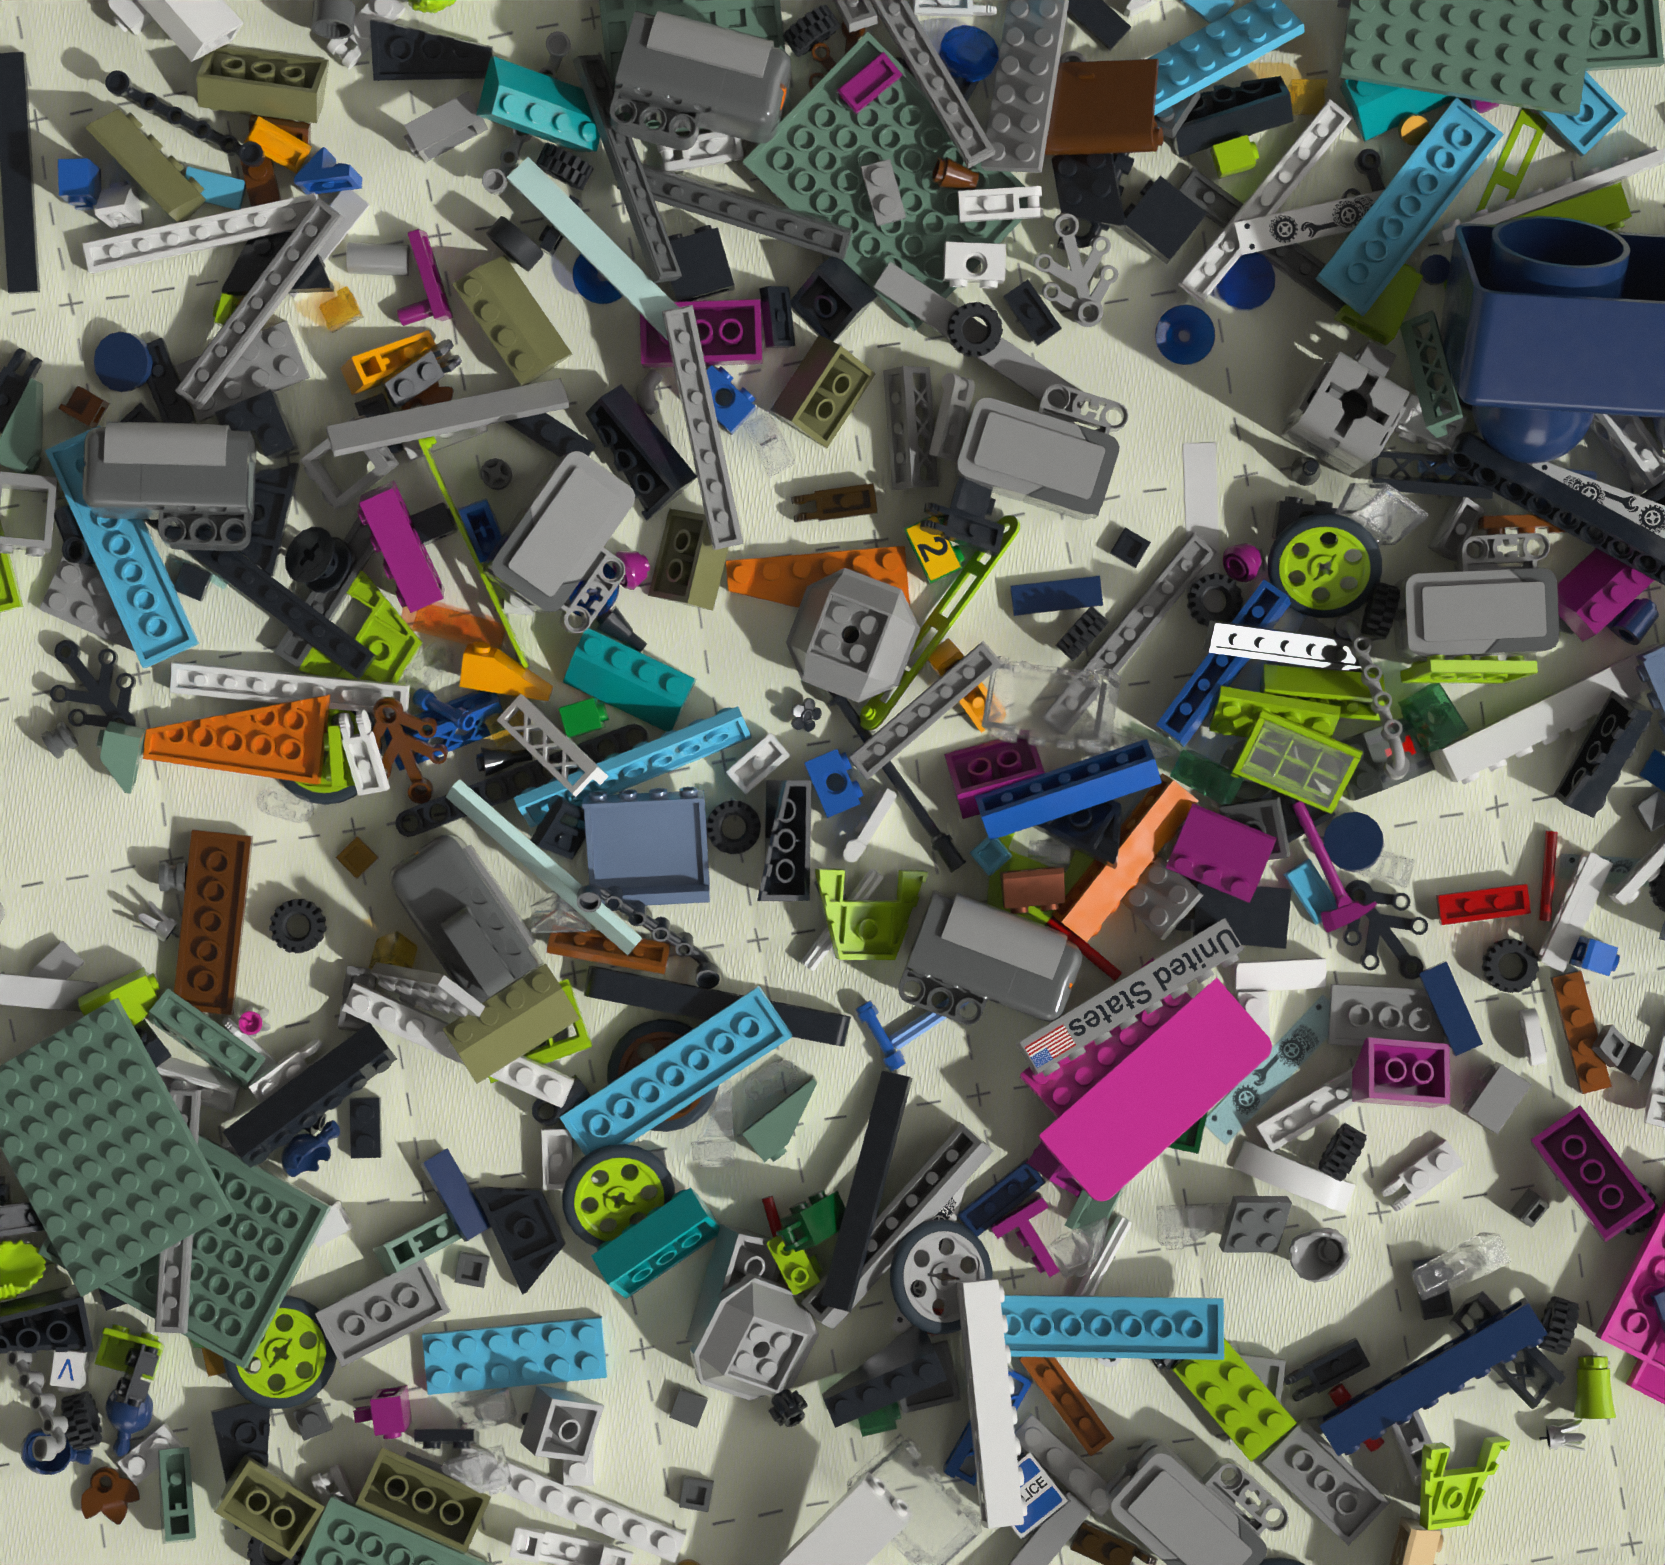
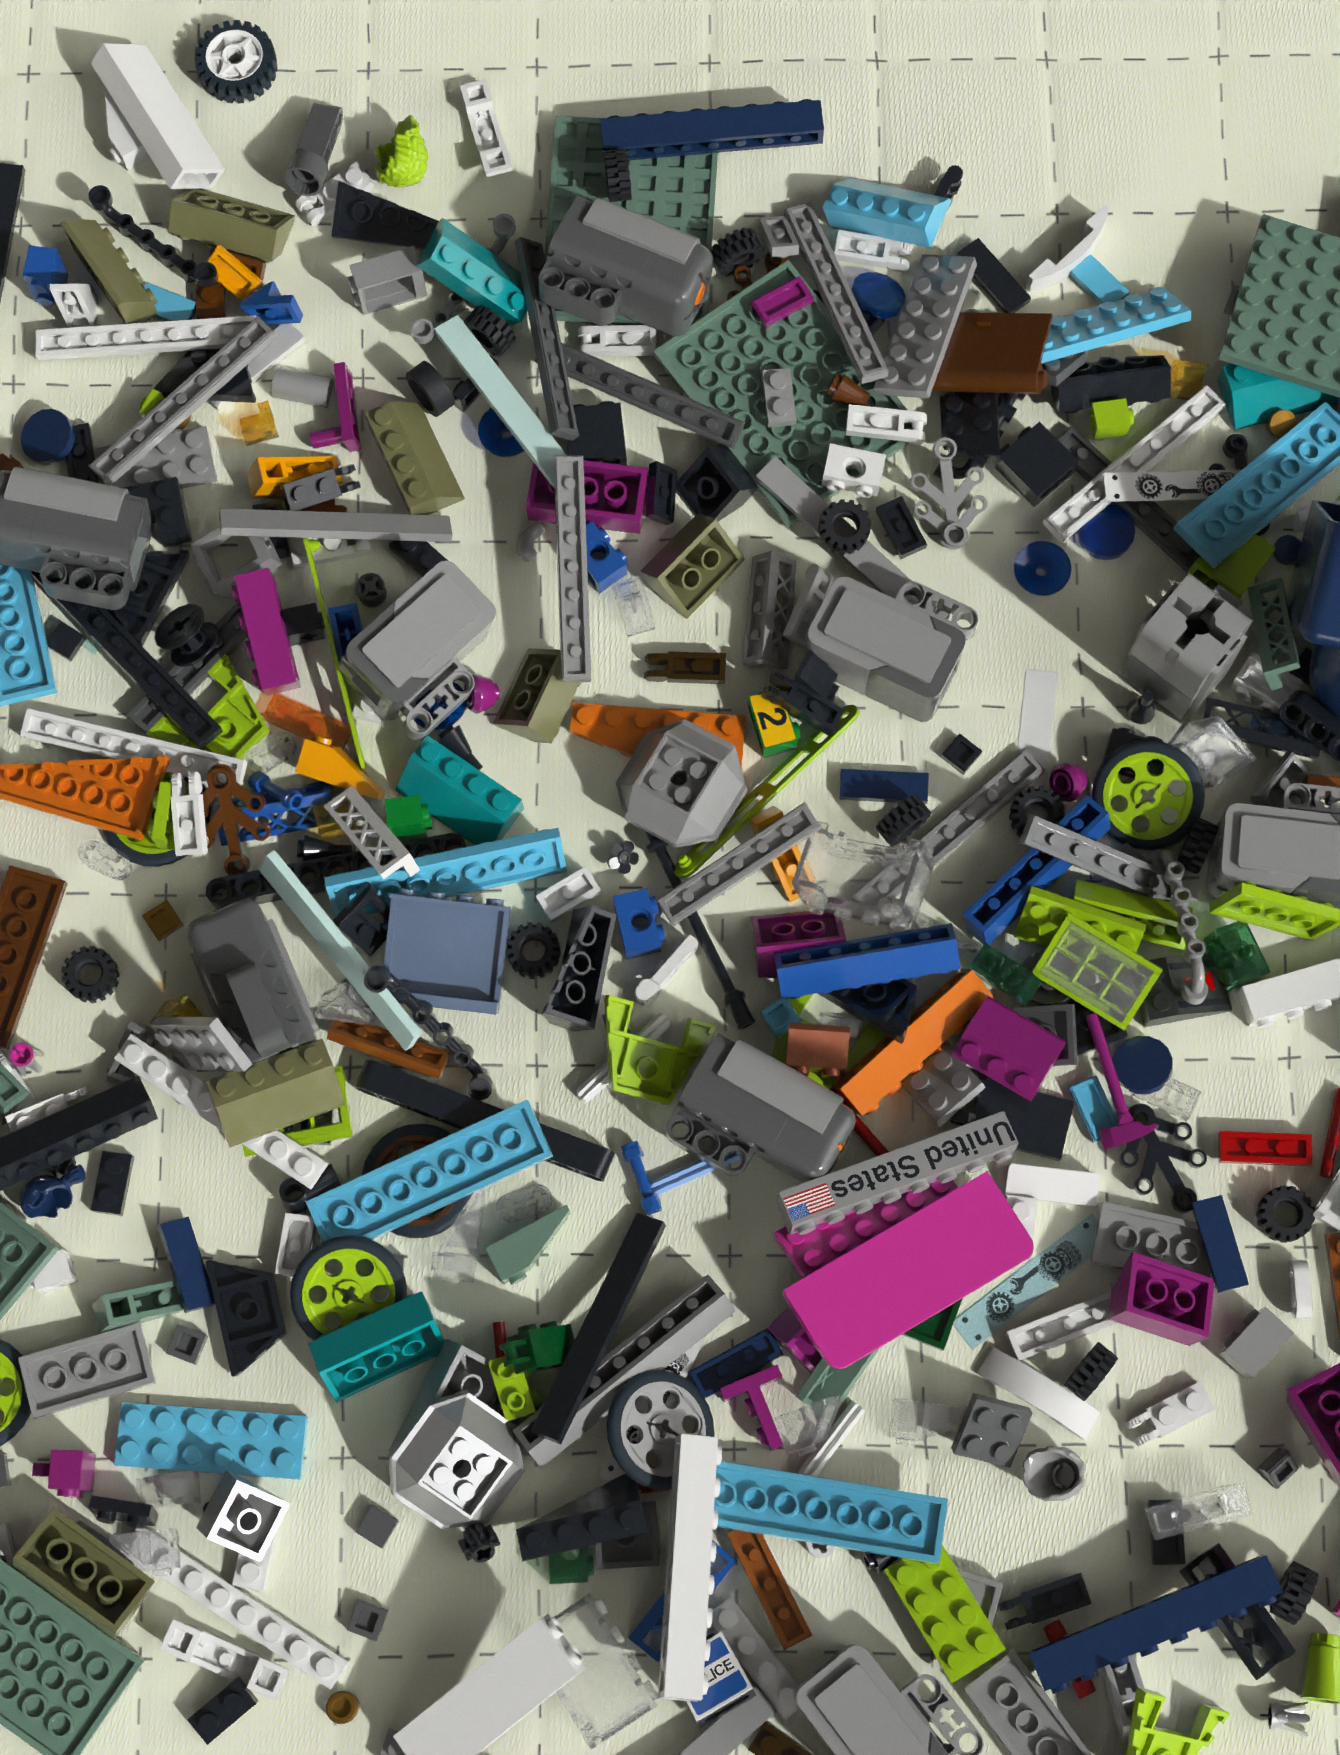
camera: 15 degrees right, 15 degrees down
black wedge [585,384,697,521] -> none

